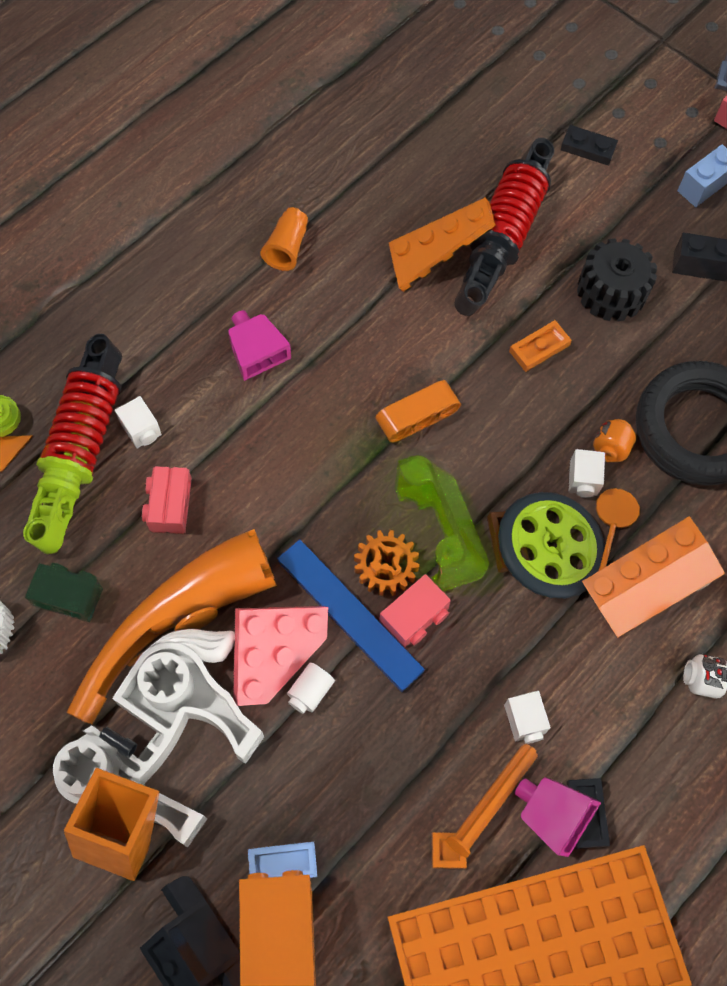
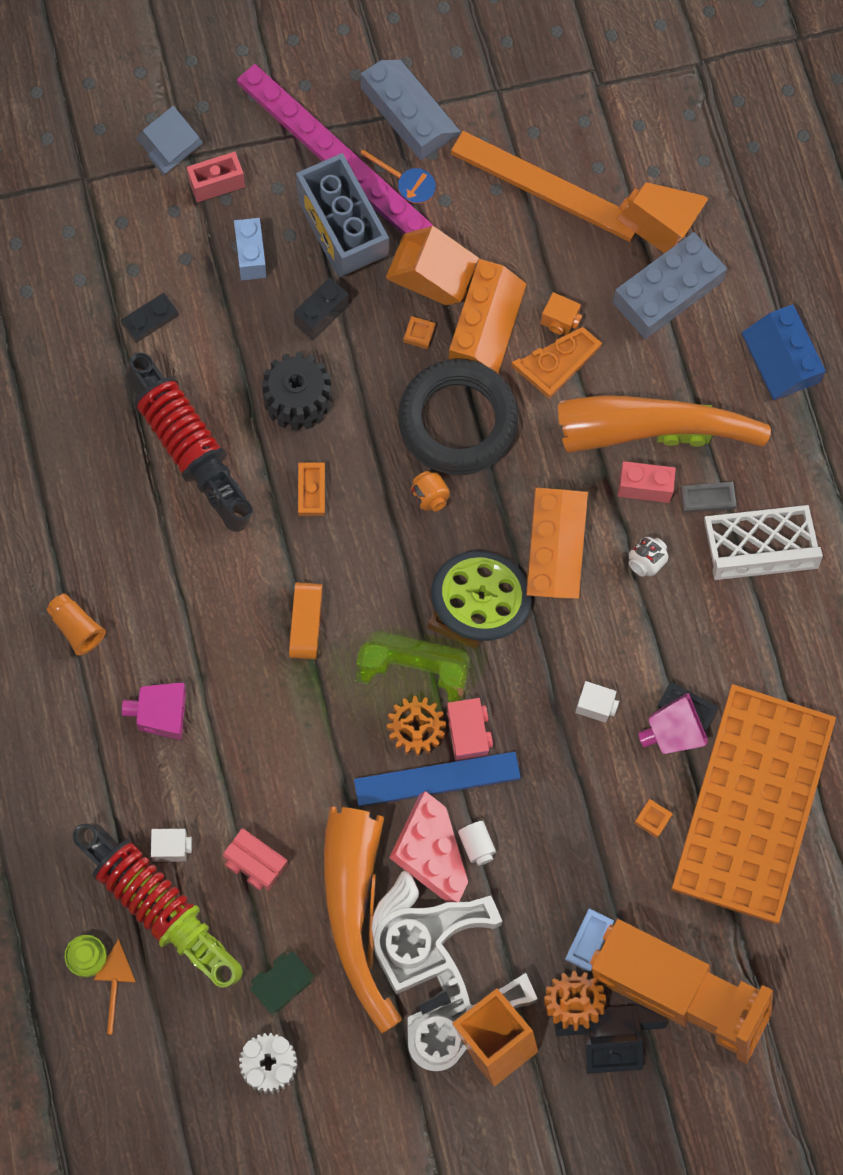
camera: 60 degrees left, 5 degrees up
orange wing [389,197,495,292] -> none
orange axle [447,744,538,857] -> none
white brick [569,449,605,497] -> none
orange piece [596,488,640,571] -> none
none -> orange gear [544,971,606,1031]

